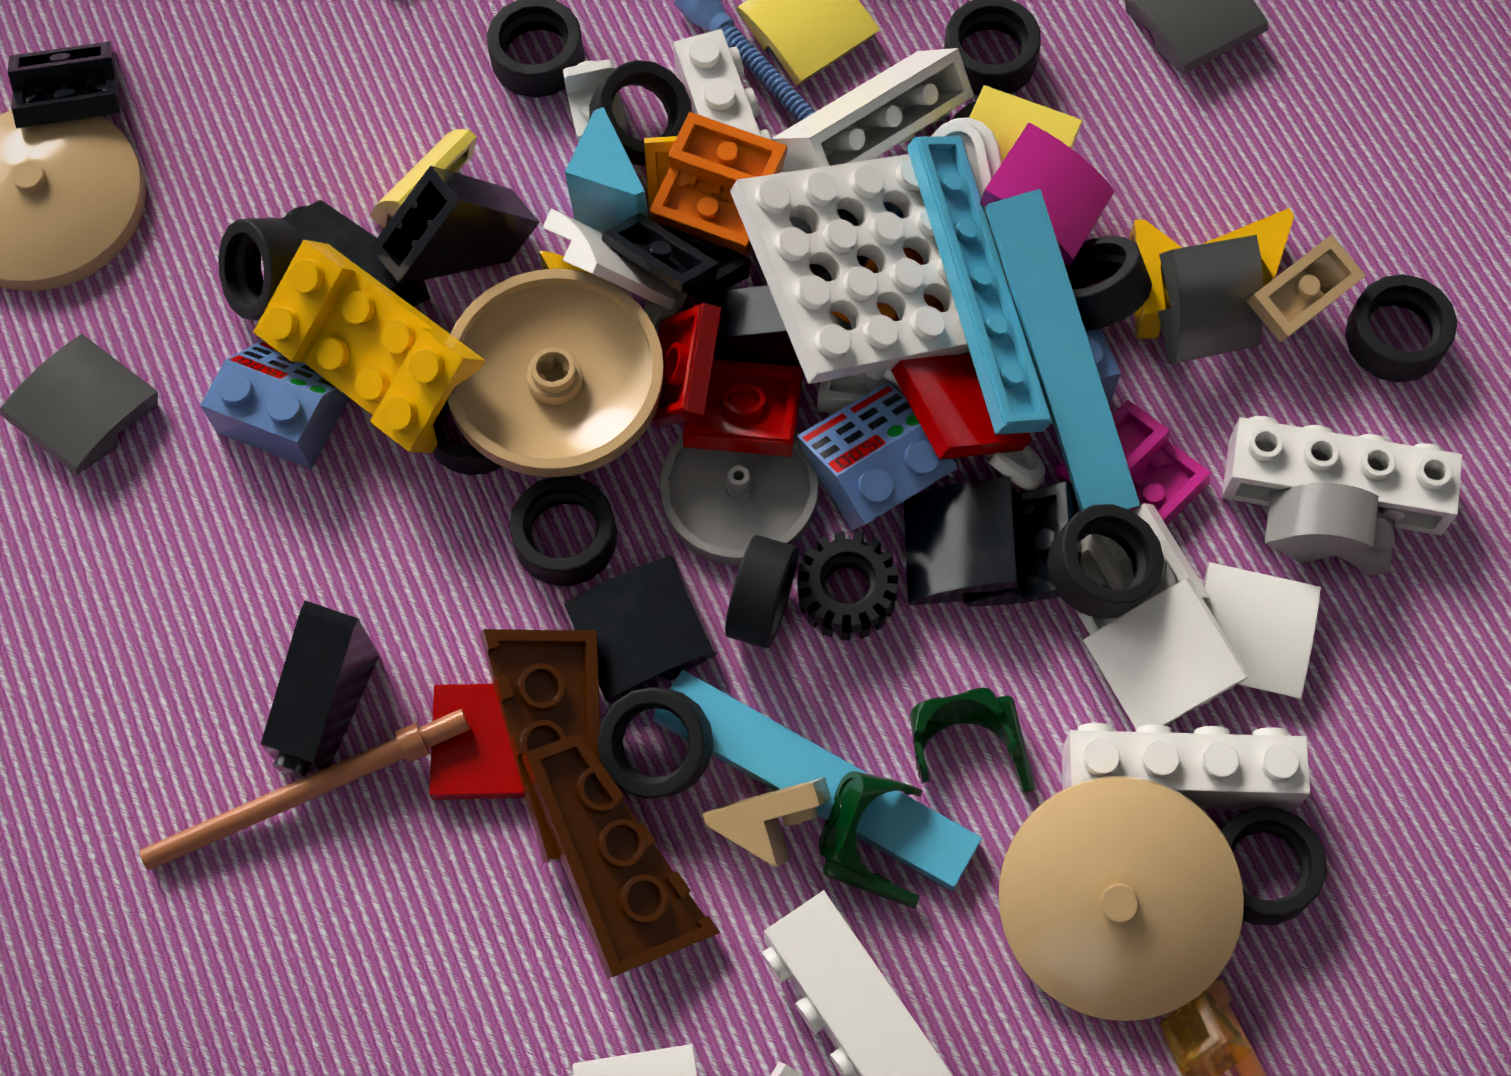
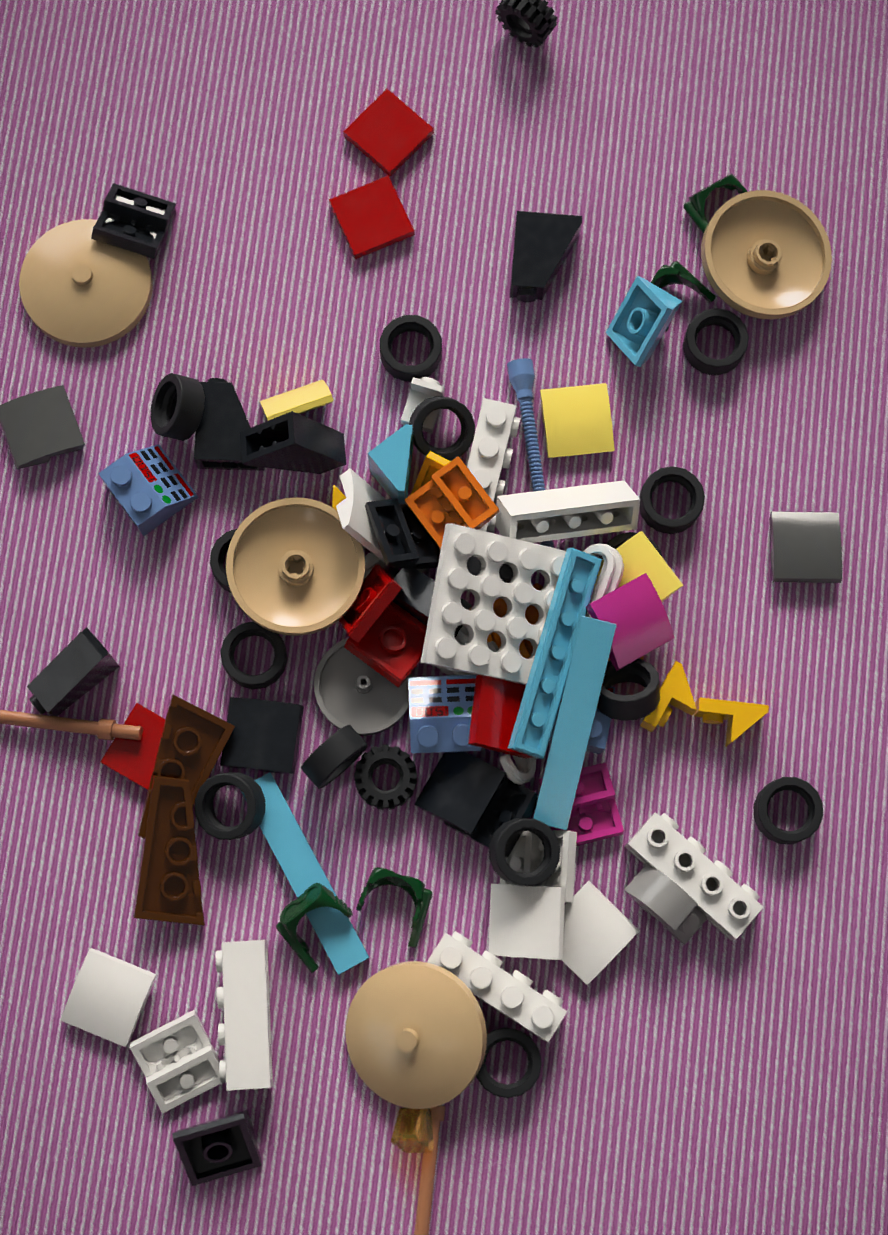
camera: 25 degrees right, 10 degrees up
yellow piece [253,239,486,453] -> none
tan slope [702,777,831,867] -> none
dark grey slope [1158,235,1264,364] -> none
tan slope [1246,234,1366,343] -> none

